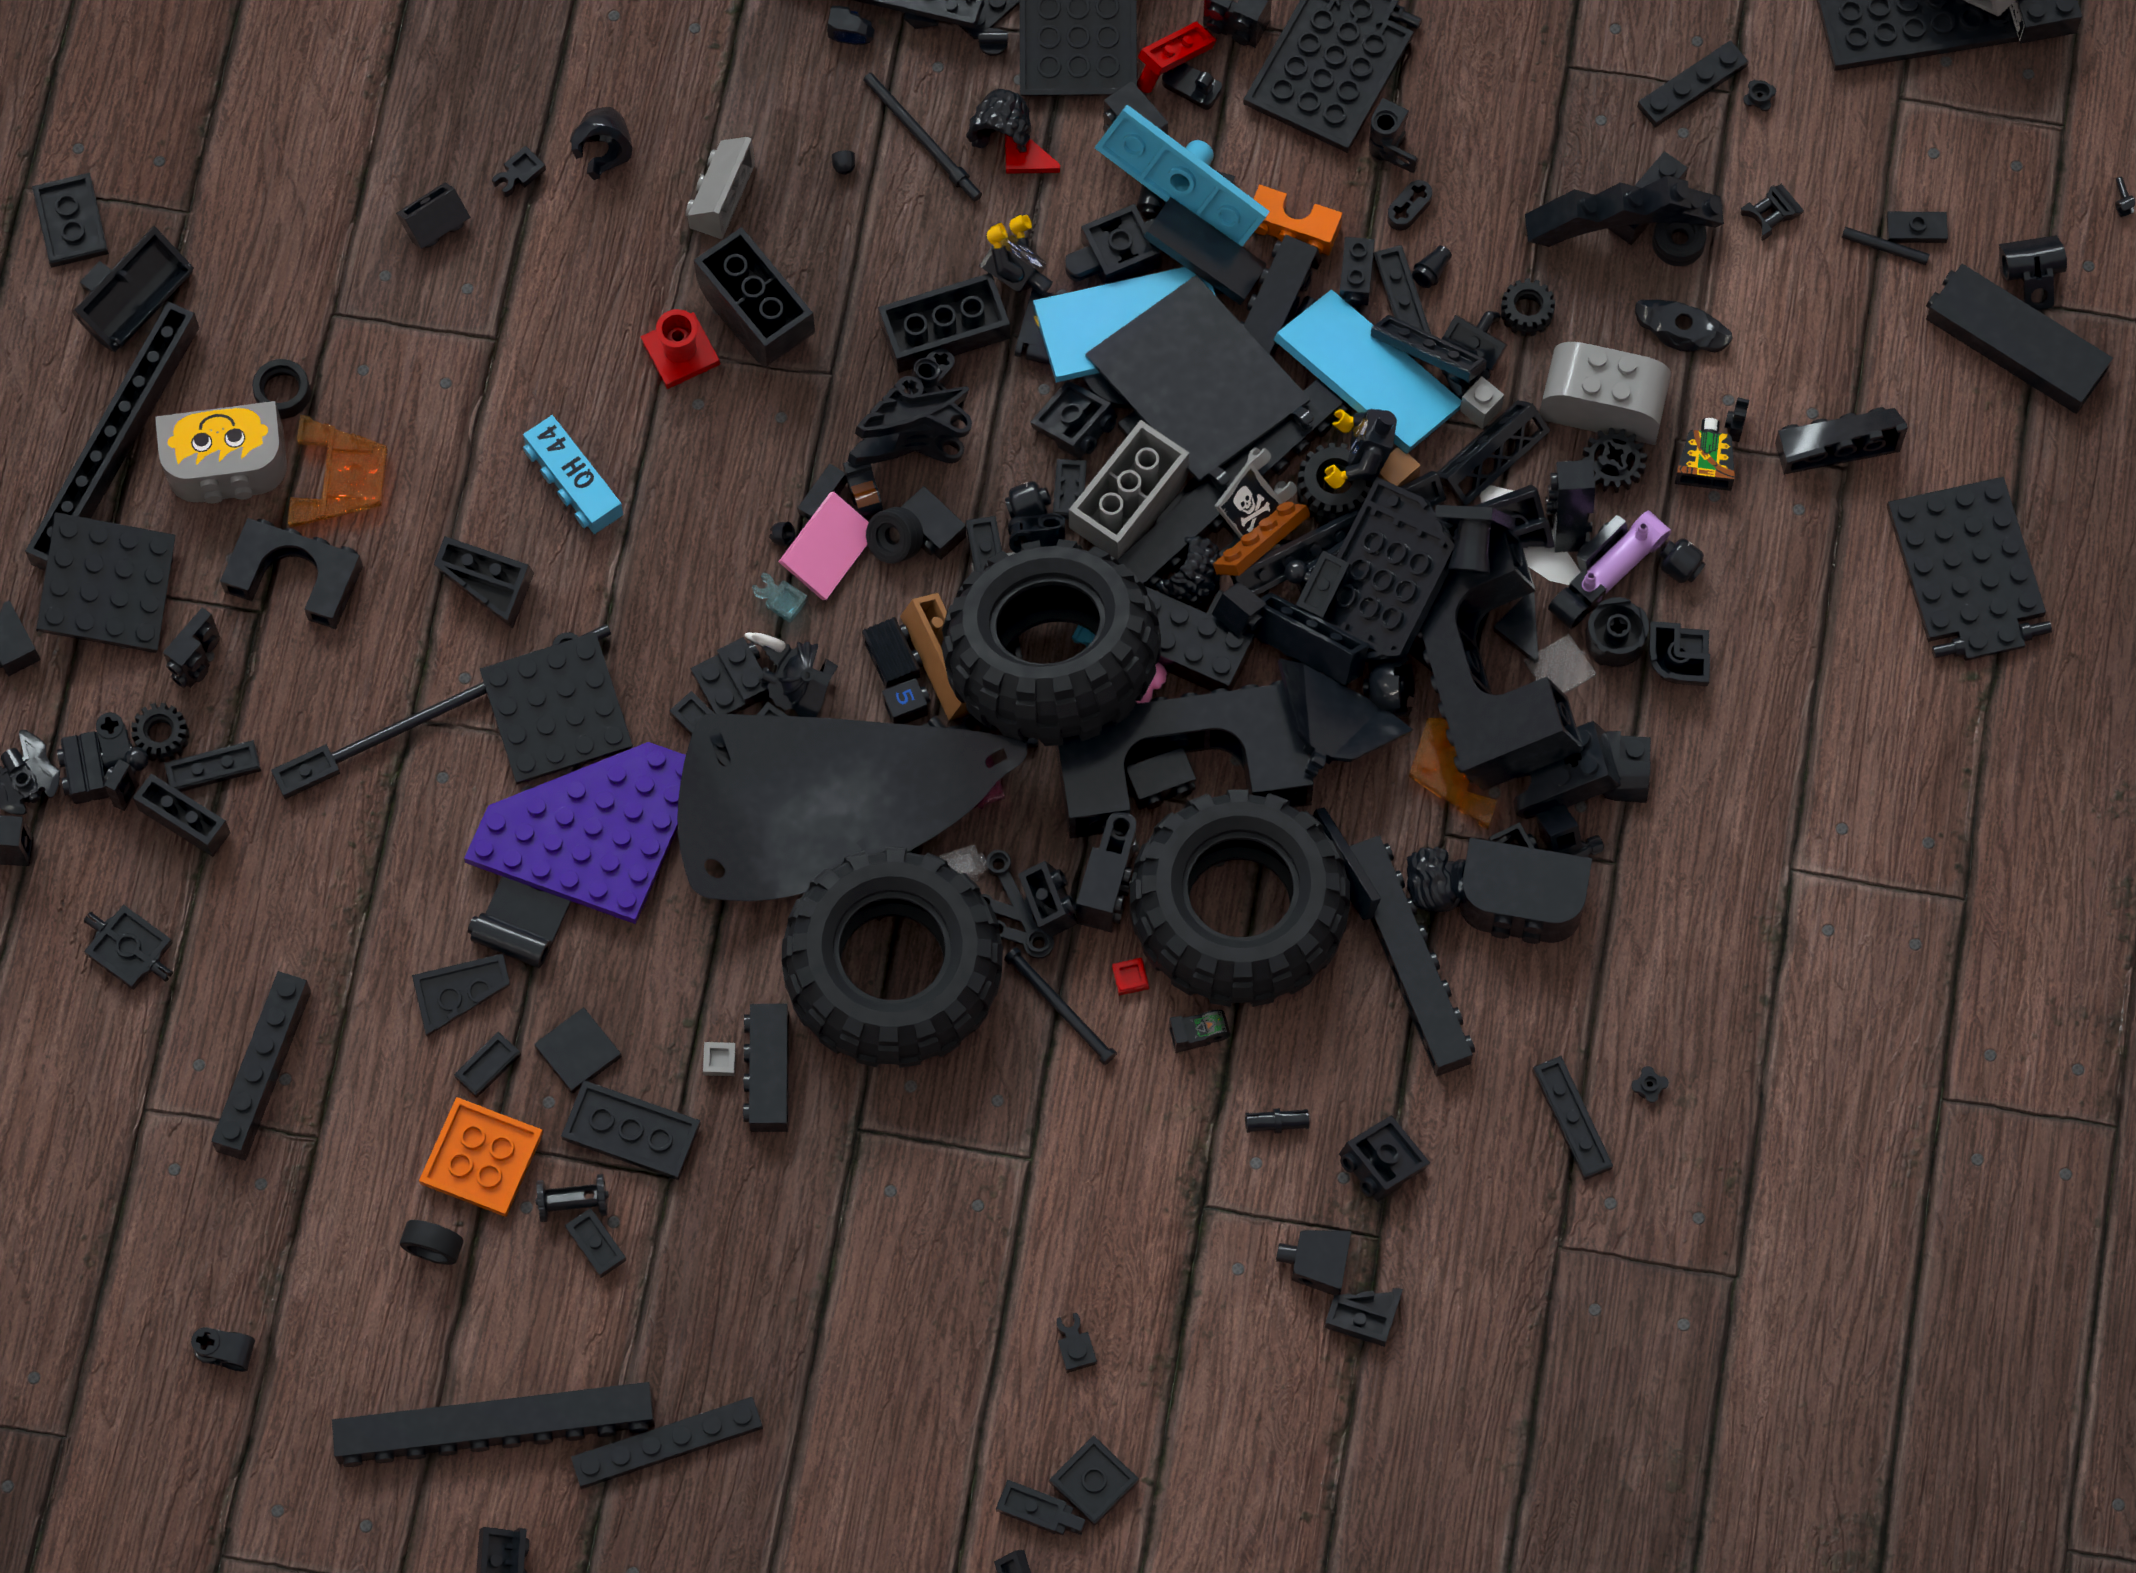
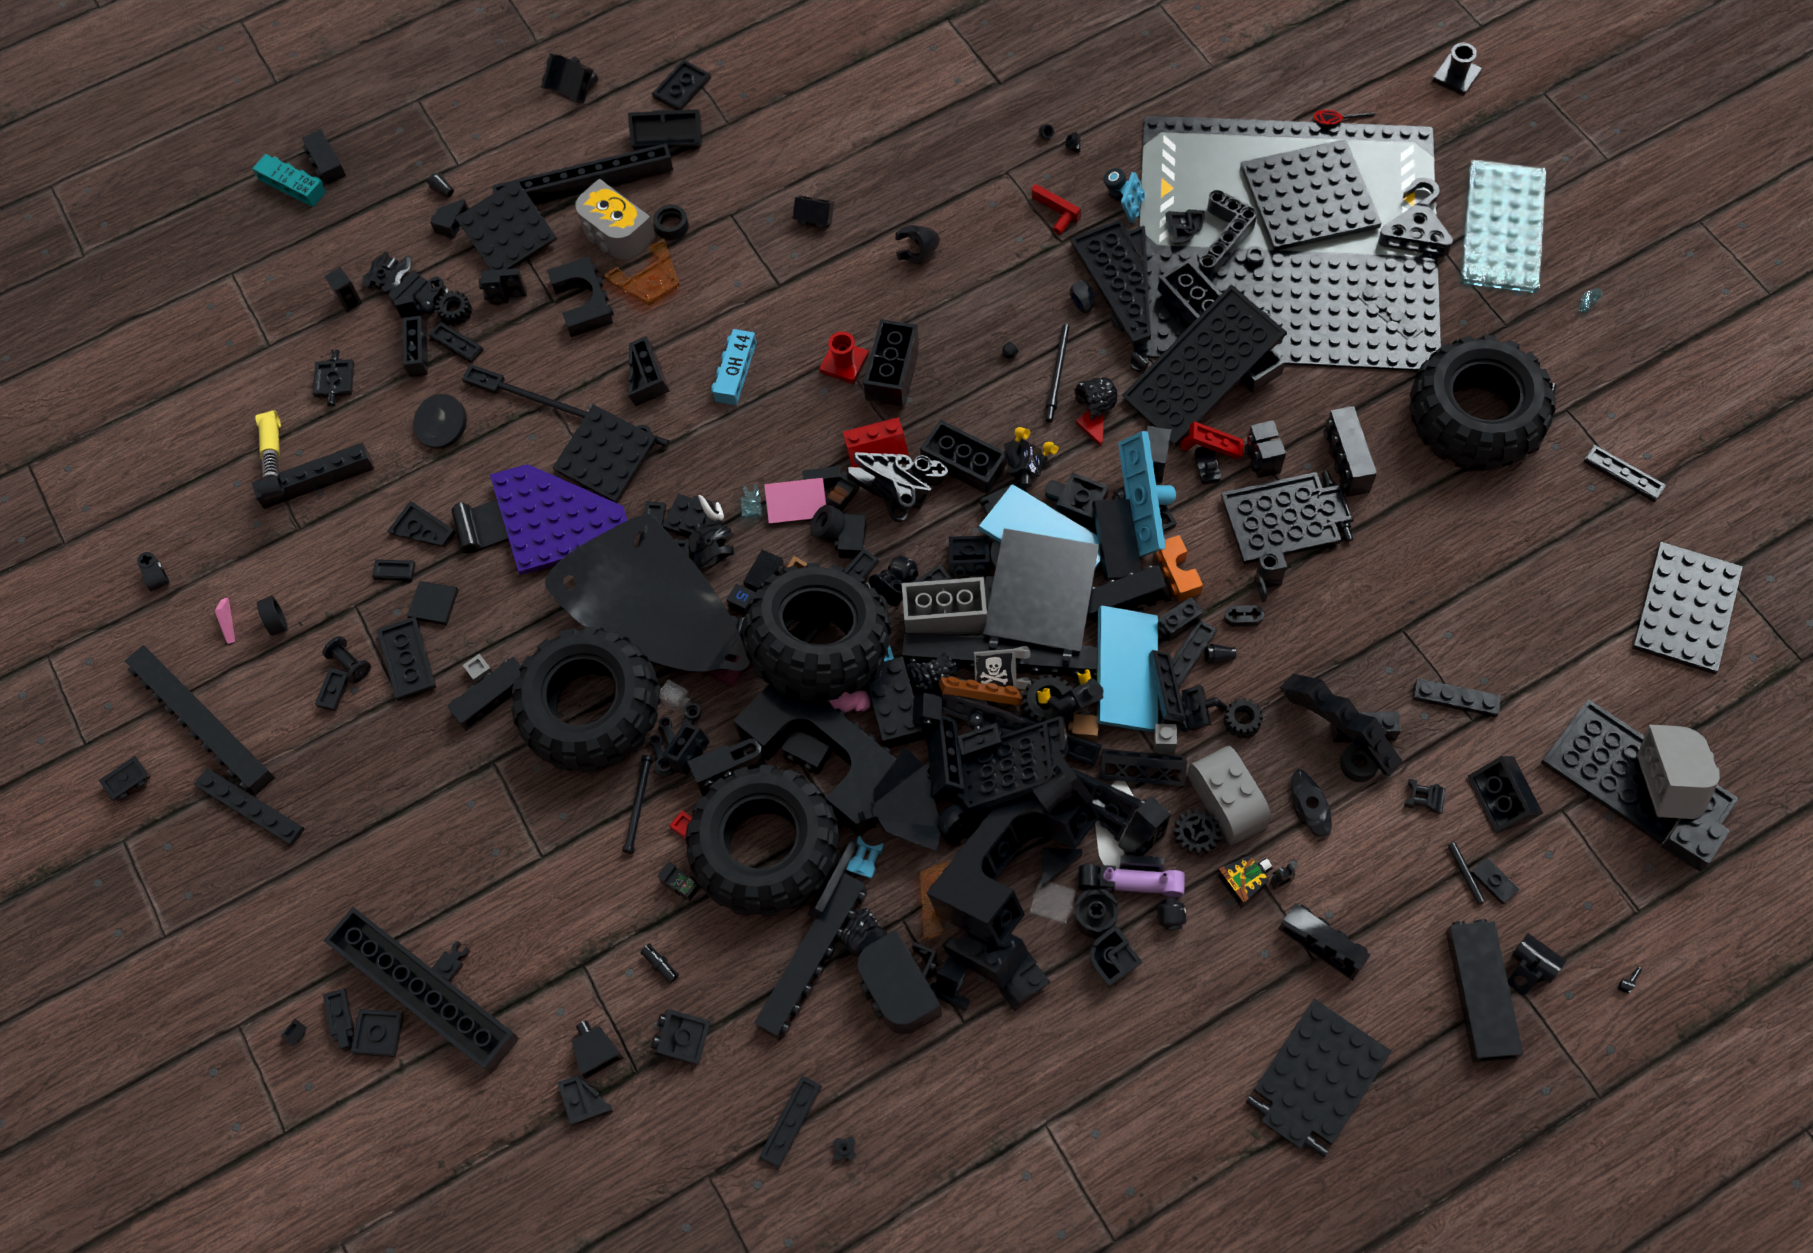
camera: 55 degrees right, 5 degrees down
orange plate [419,1097,543,1217] -> none
black plate [492,146,546,197] -> none
light grey slope [685,137,755,239] -> none
black hinge [769,522,795,546] -> none
black plate [1743,80,1776,111] -> none
none -> bright pink tile [215,598,235,644]
none -> piece [255,410,284,499]
none -> black brick [323,907,519,1074]
none -> black piece [414,394,467,449]
none -> red slope [843,417,909,468]
none -> medium azure piece [846,836,884,879]
none -> black slope [1468,756,1543,833]

